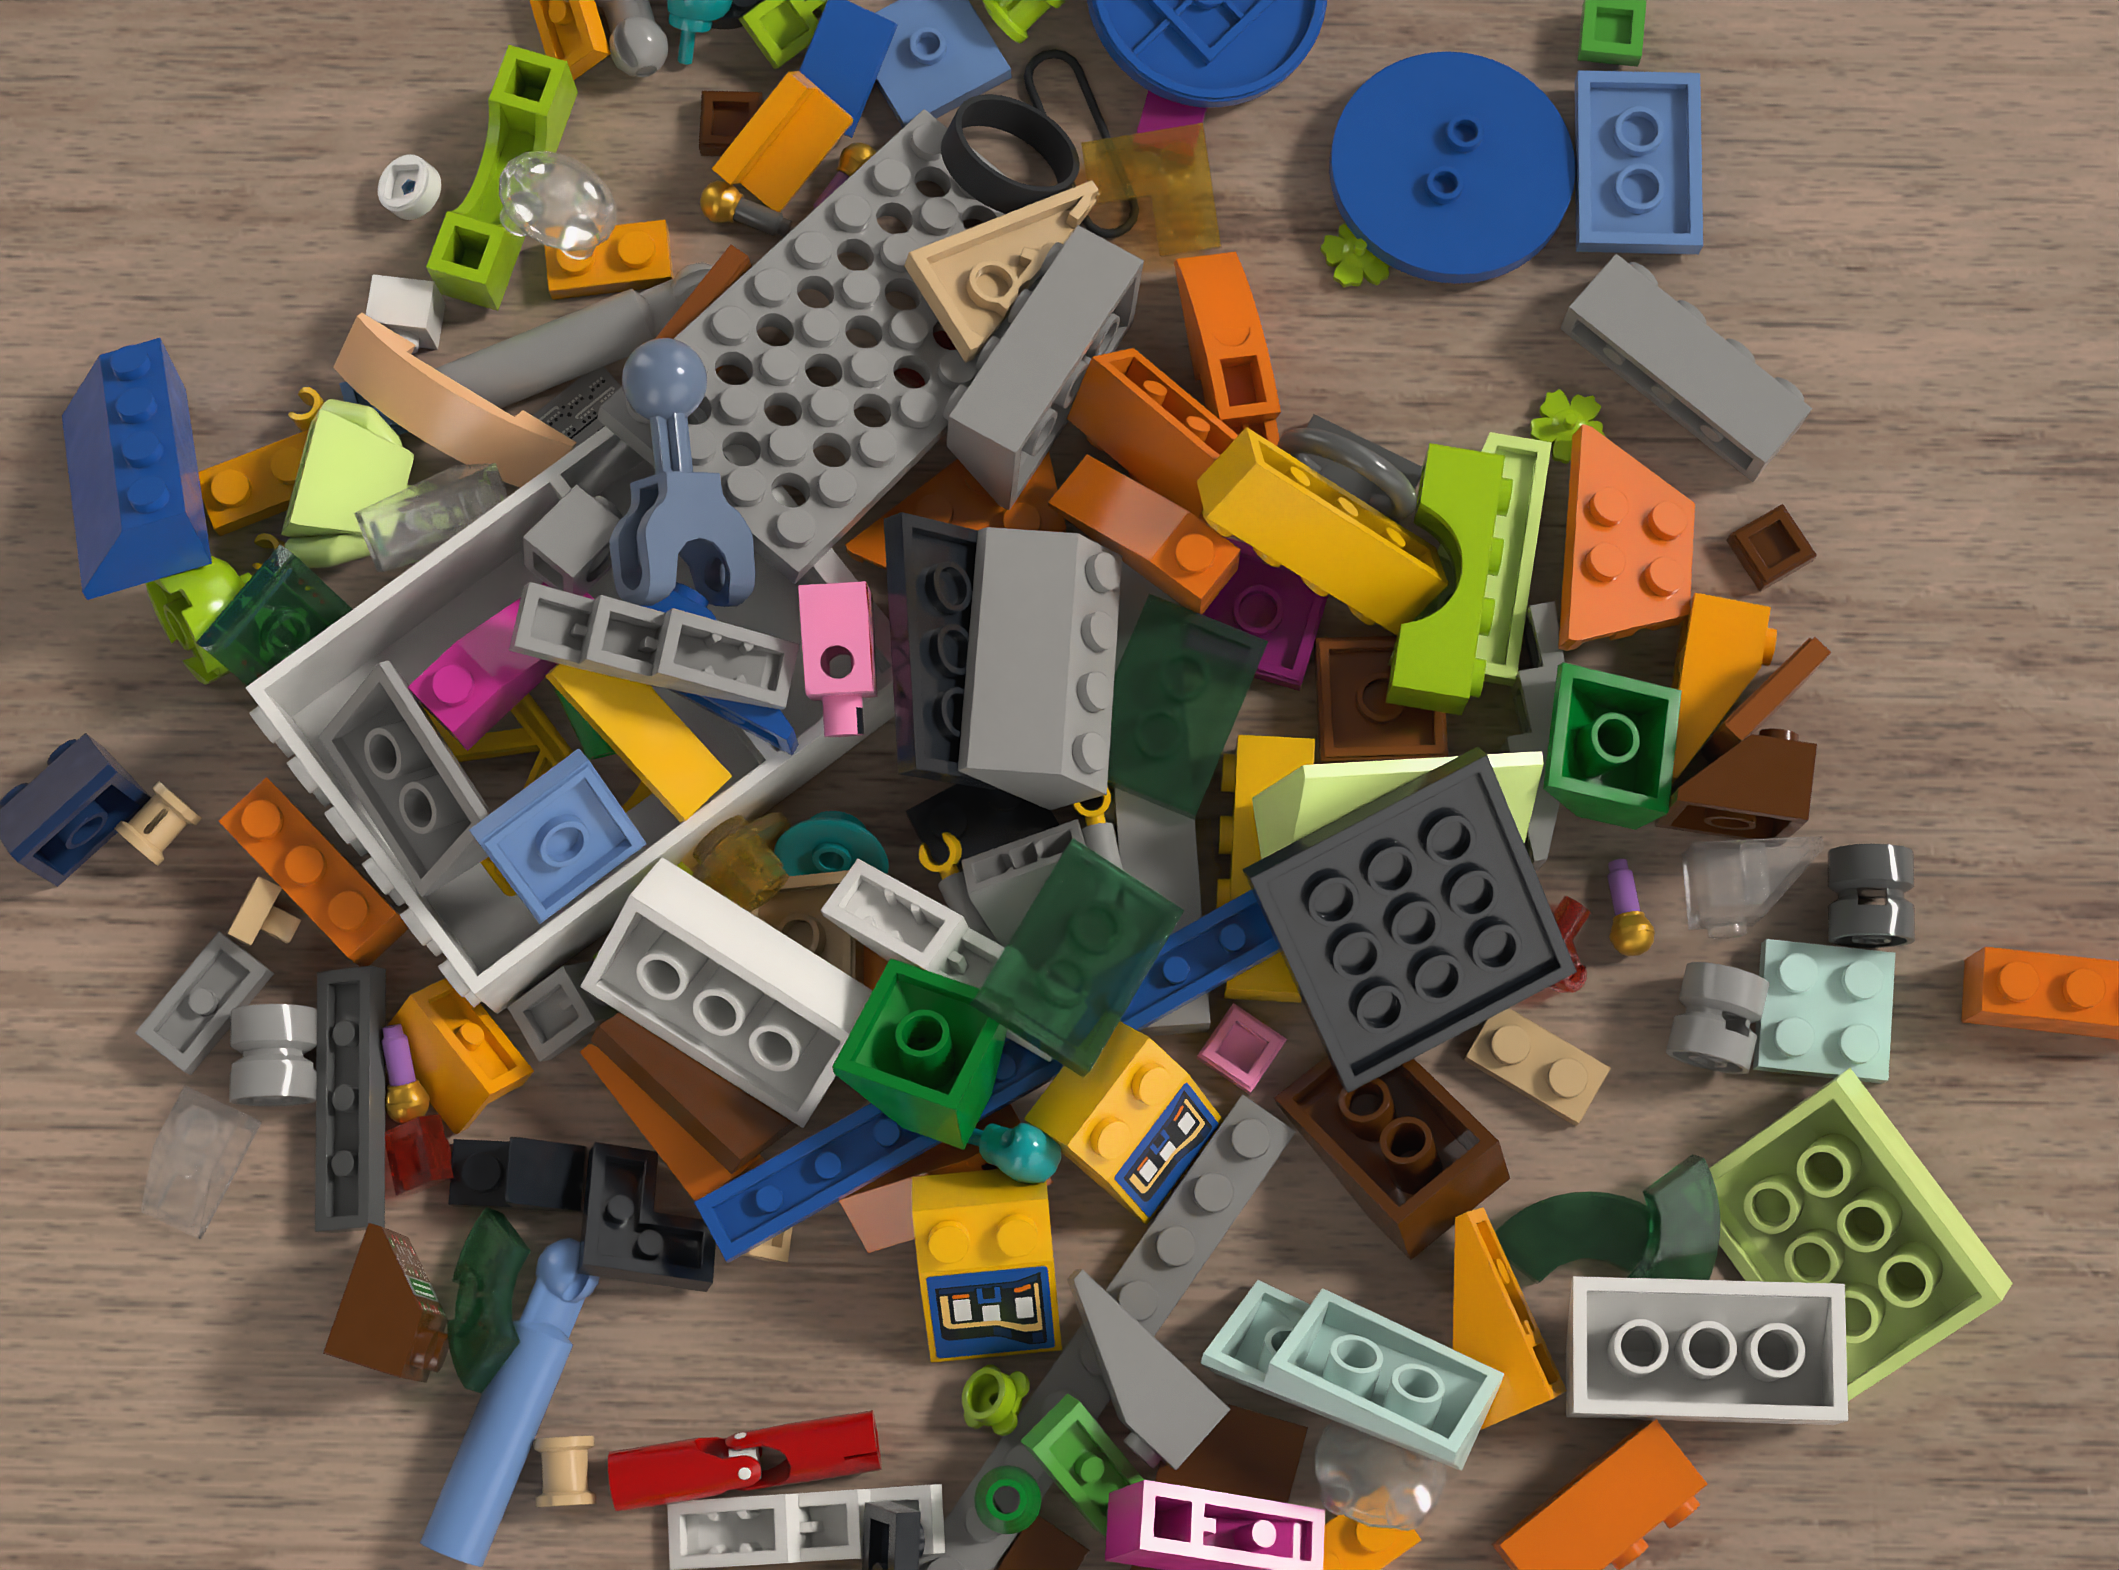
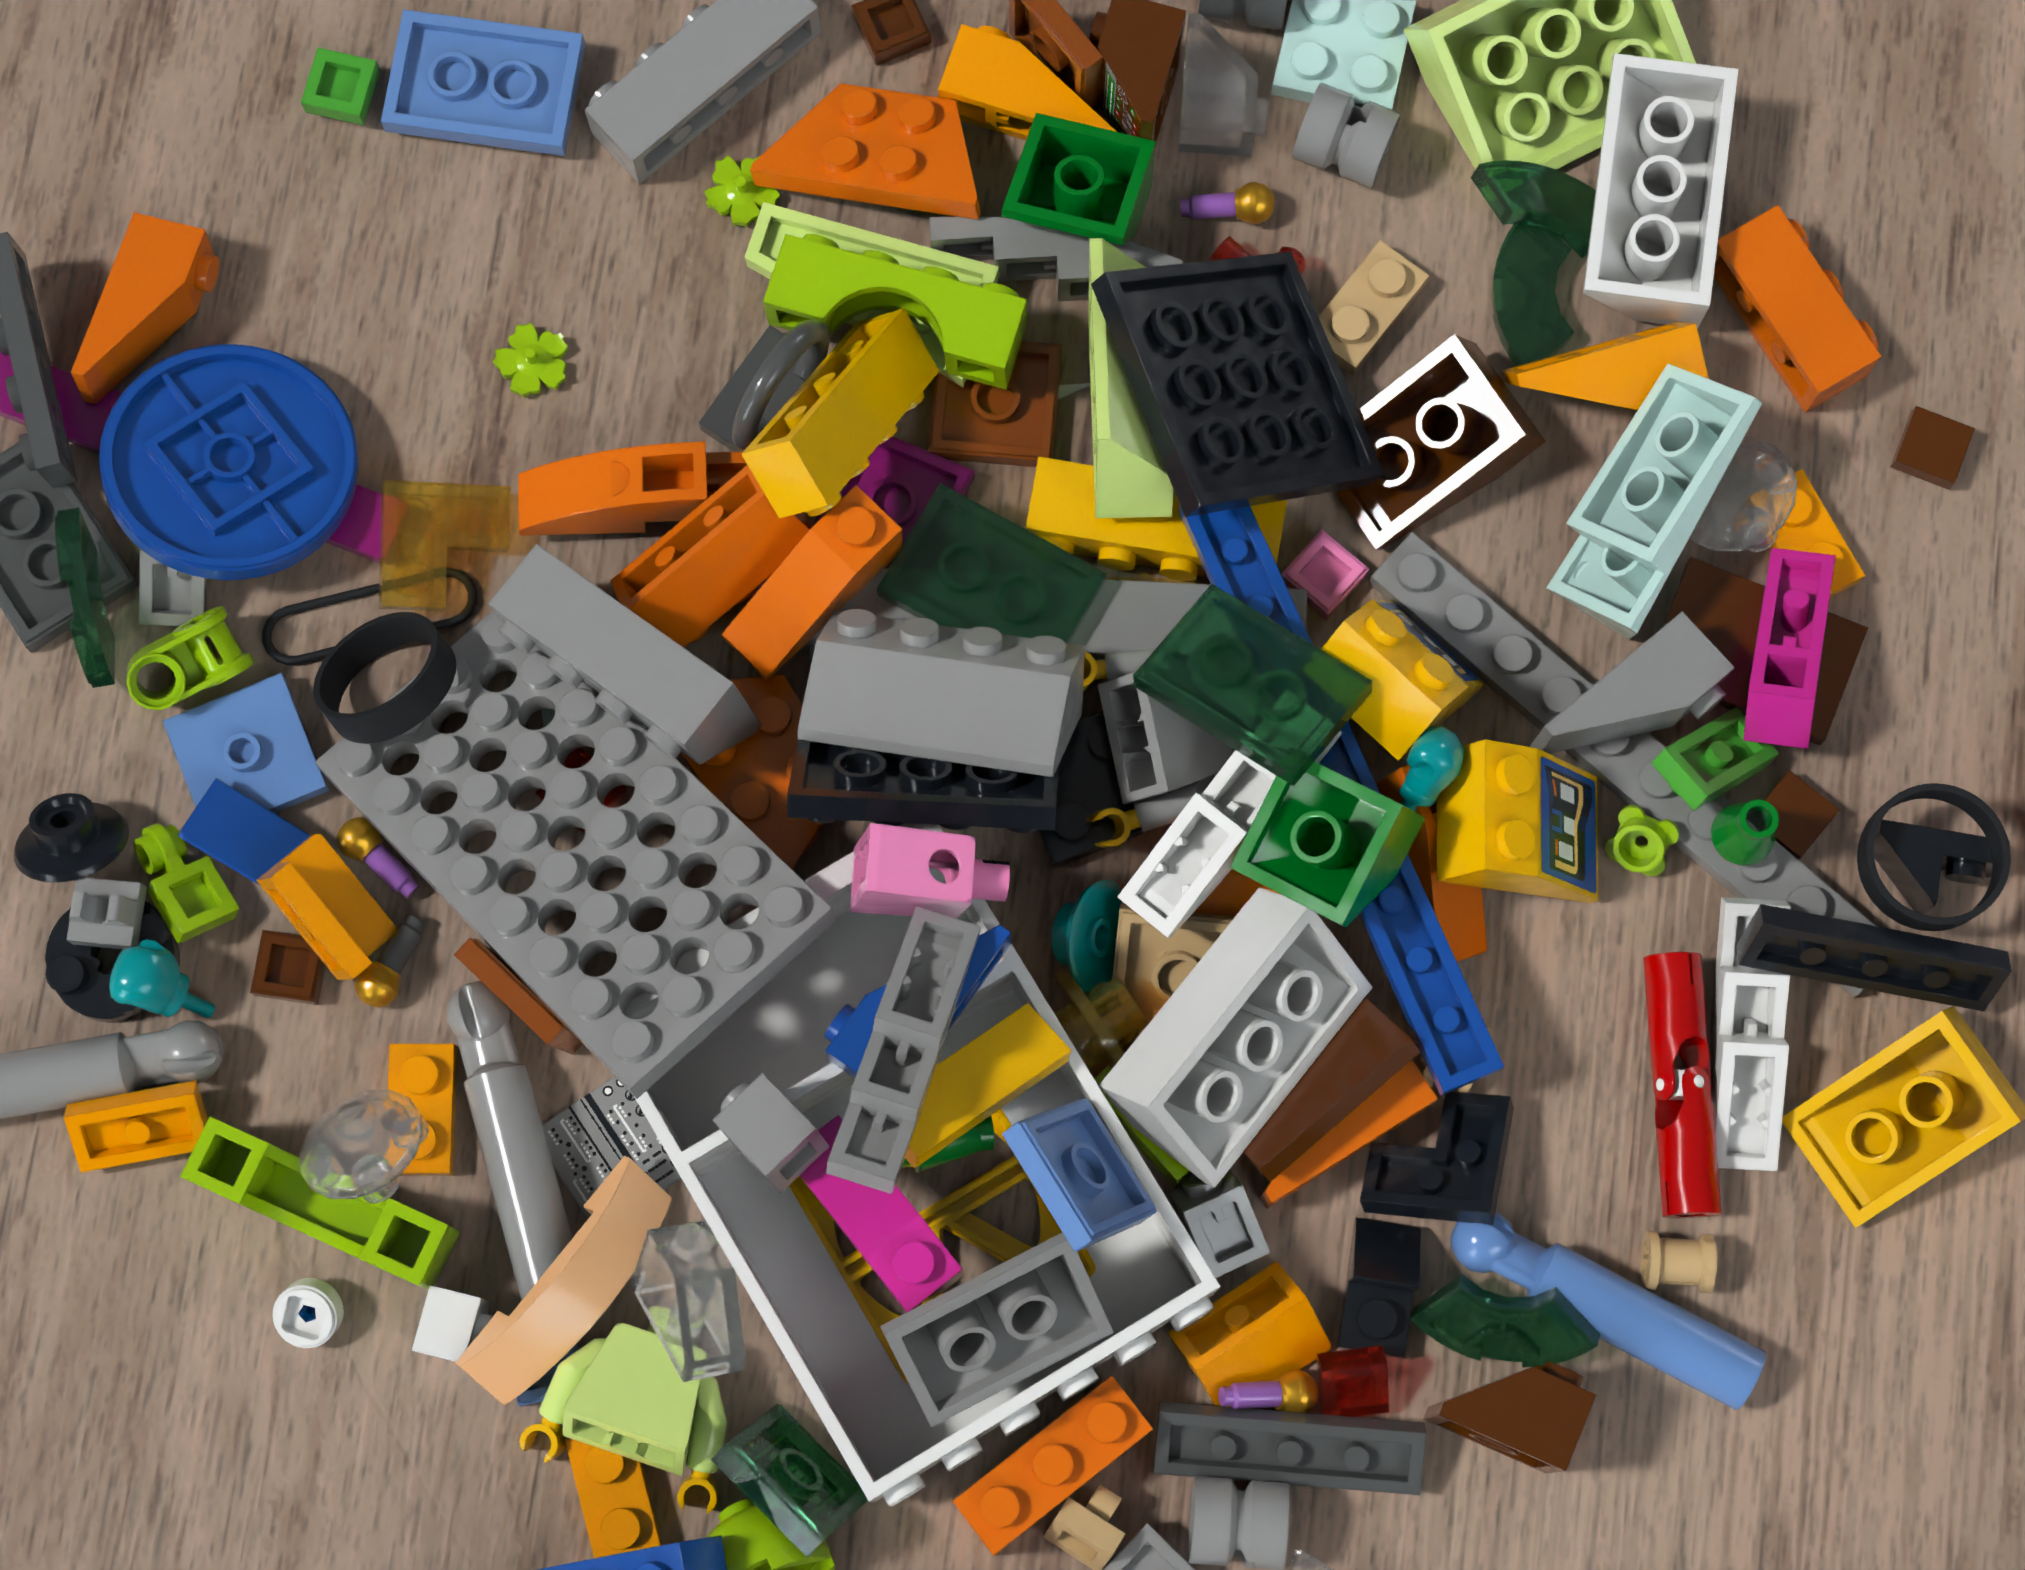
camera: 85 degrees left, 0 degrees up
sand blue piece [610,338,756,607] -> none
tan wing [904,180,1098,363] -> none
blue plate [1329,52,1575,284] -> none

